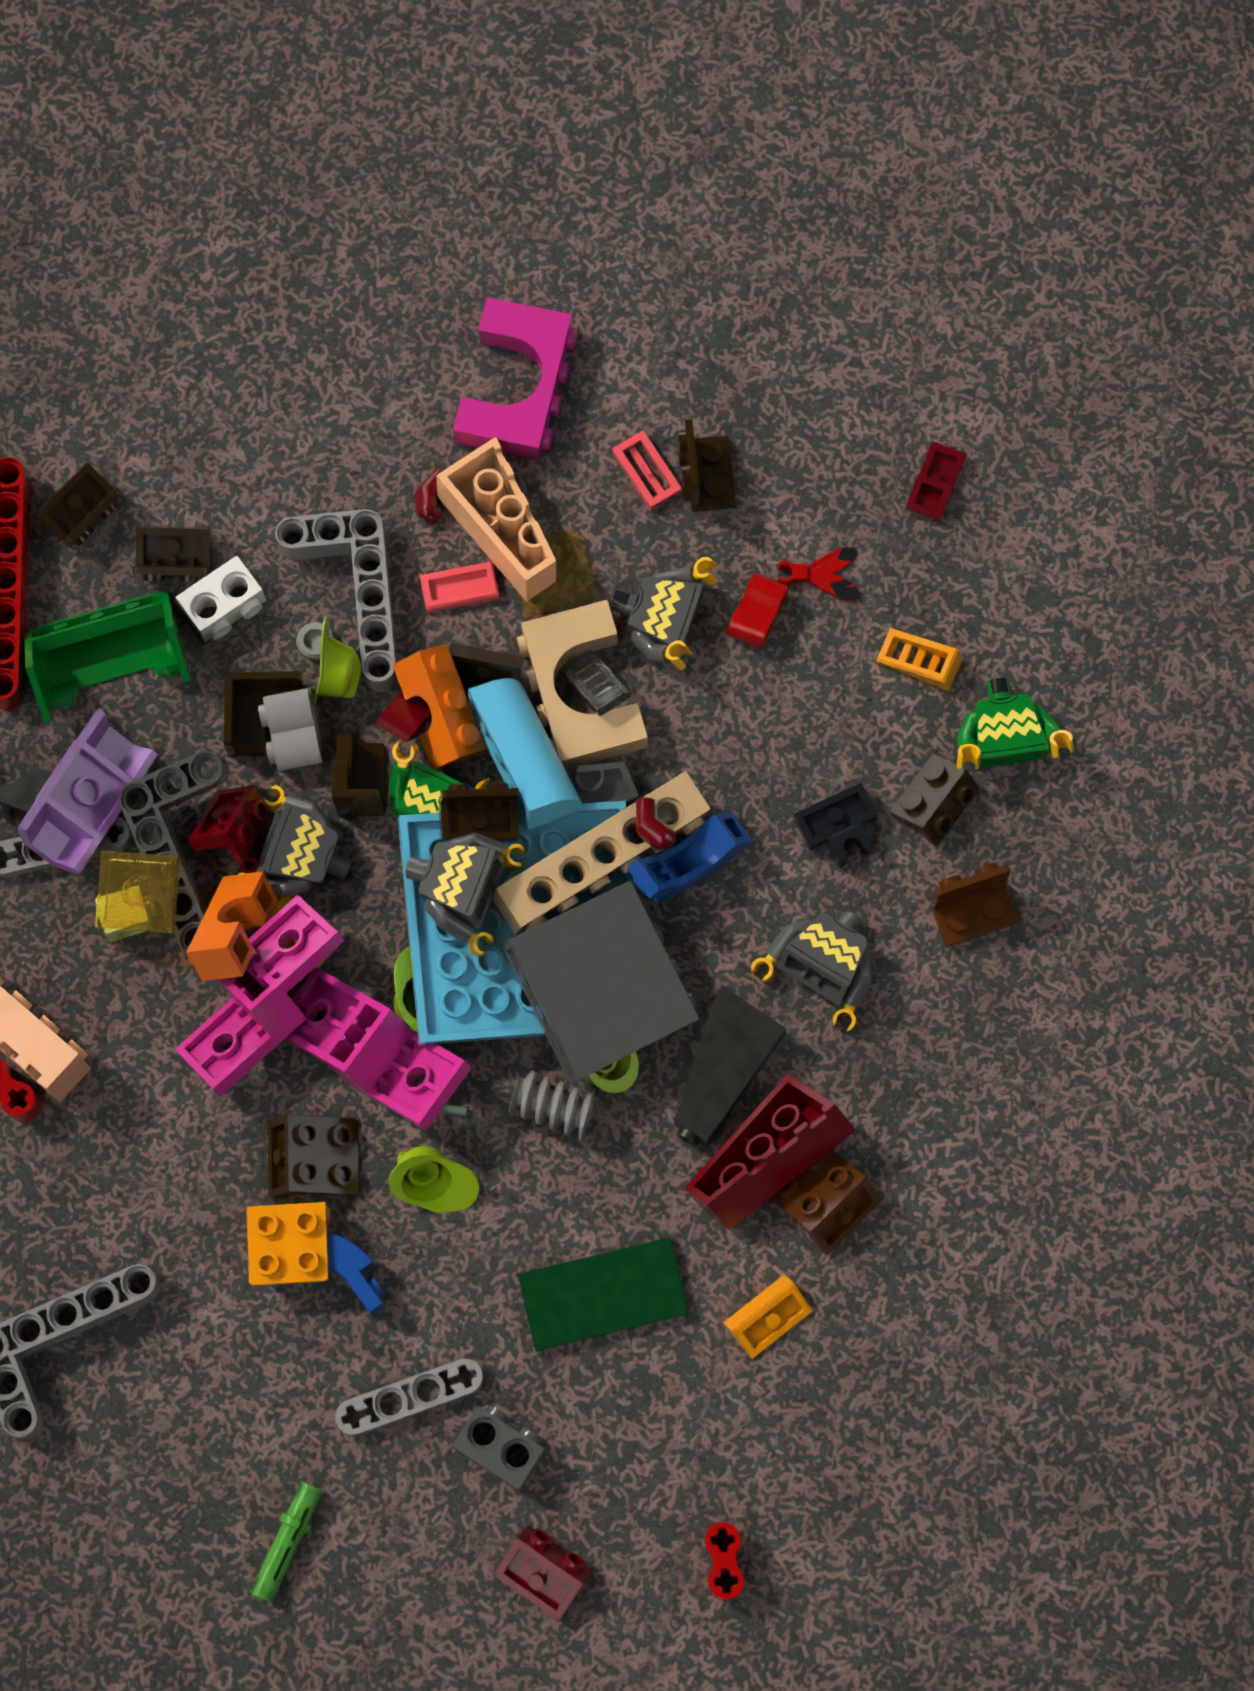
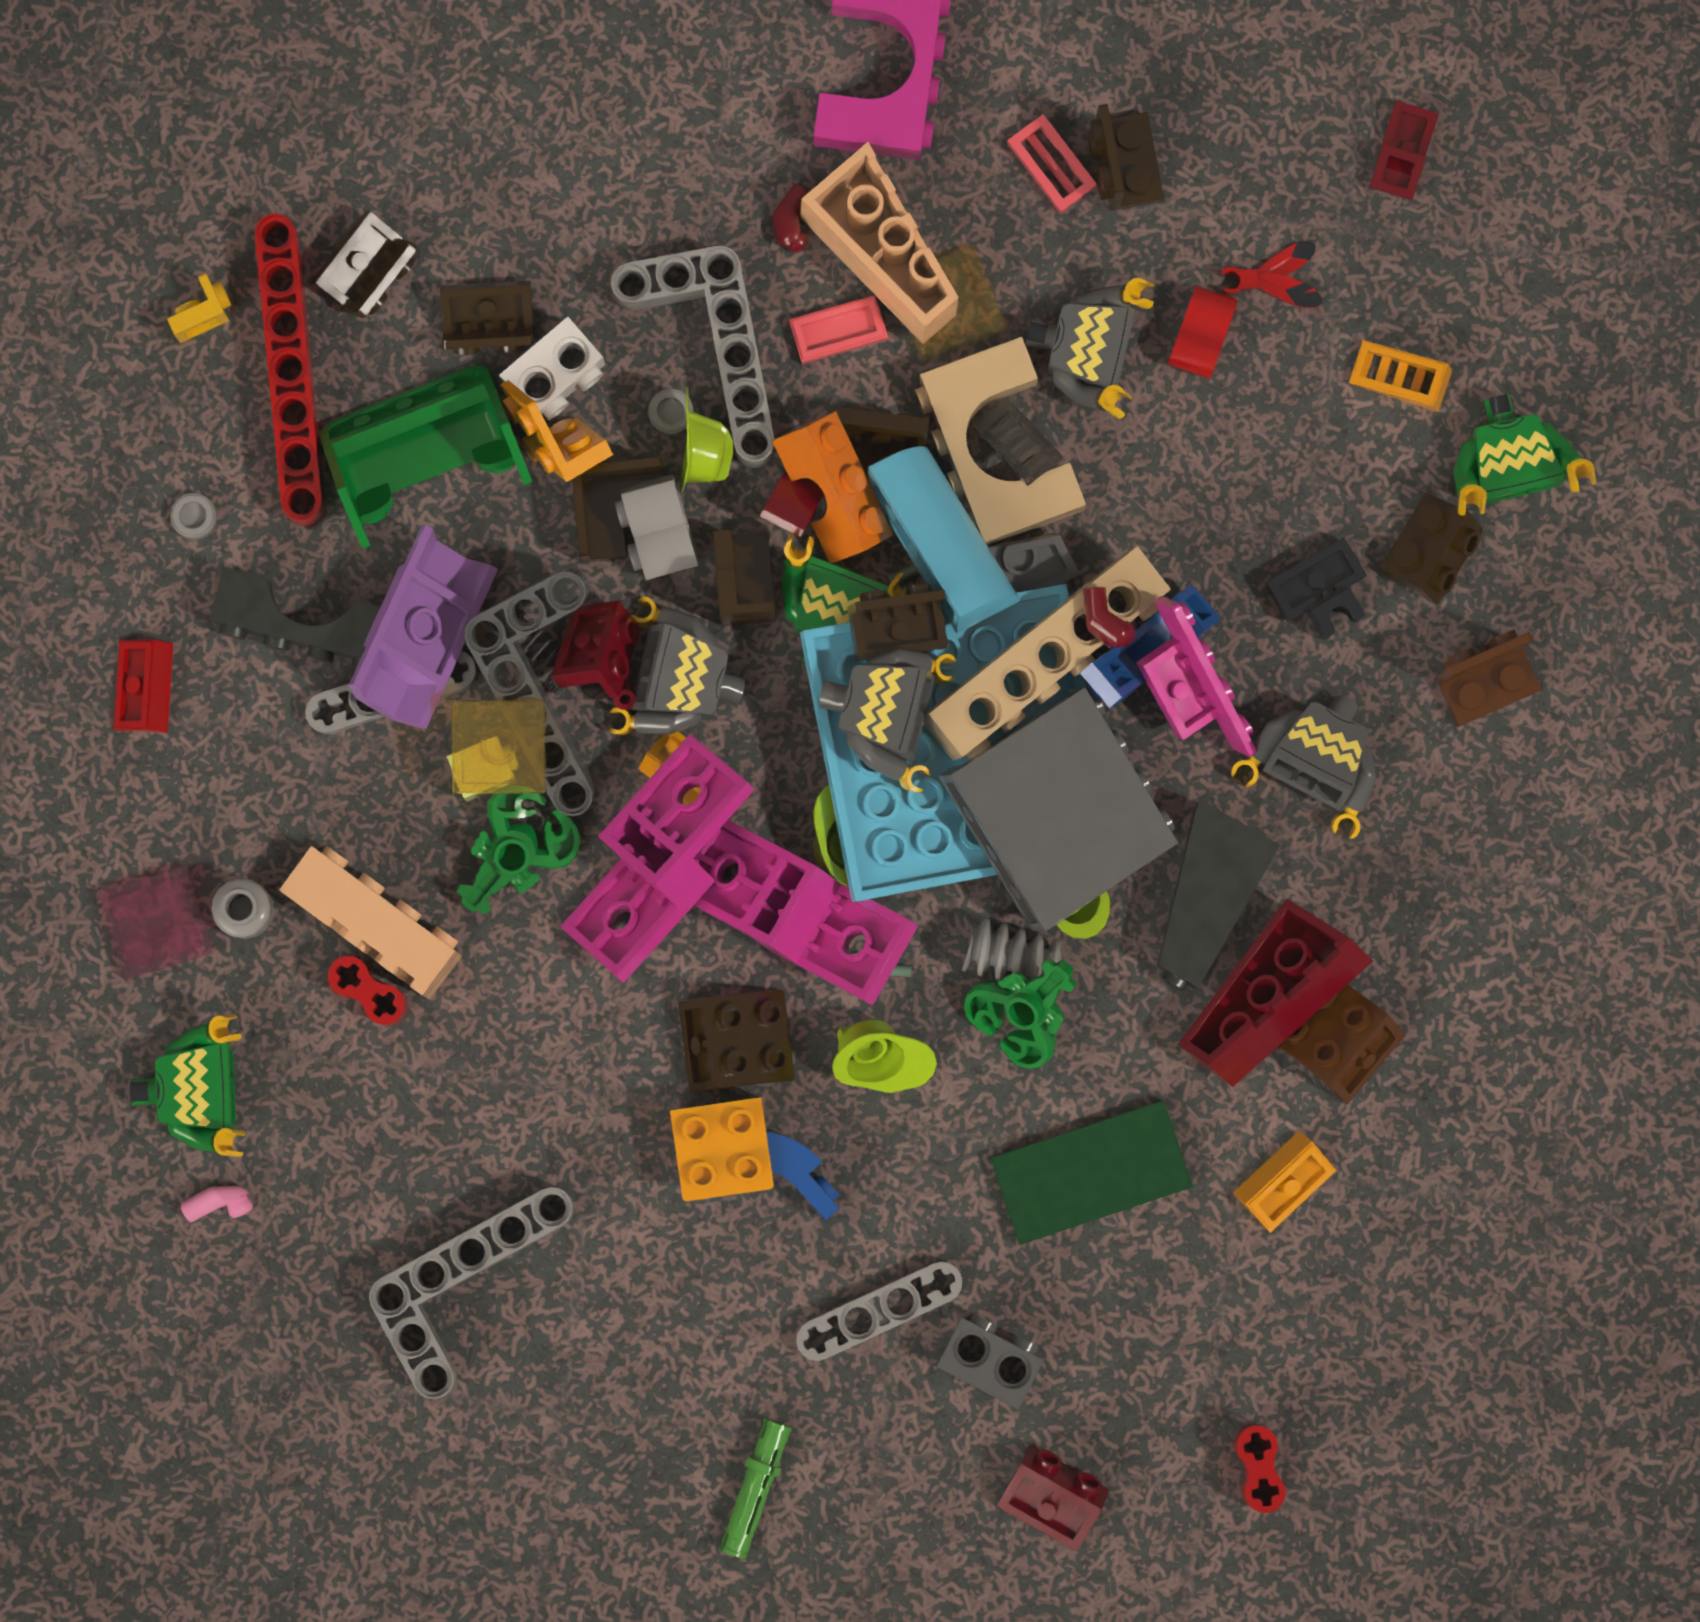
camera: 10 degrees left, 10 degrees up
orange arch [186,871,278,981] -> none
none -> green animal [456,783,581,915]
none -> light orange bracket [500,380,613,482]
none -> green animal [964,958,1077,1069]
none -> dark pink bracket [1136,596,1257,757]

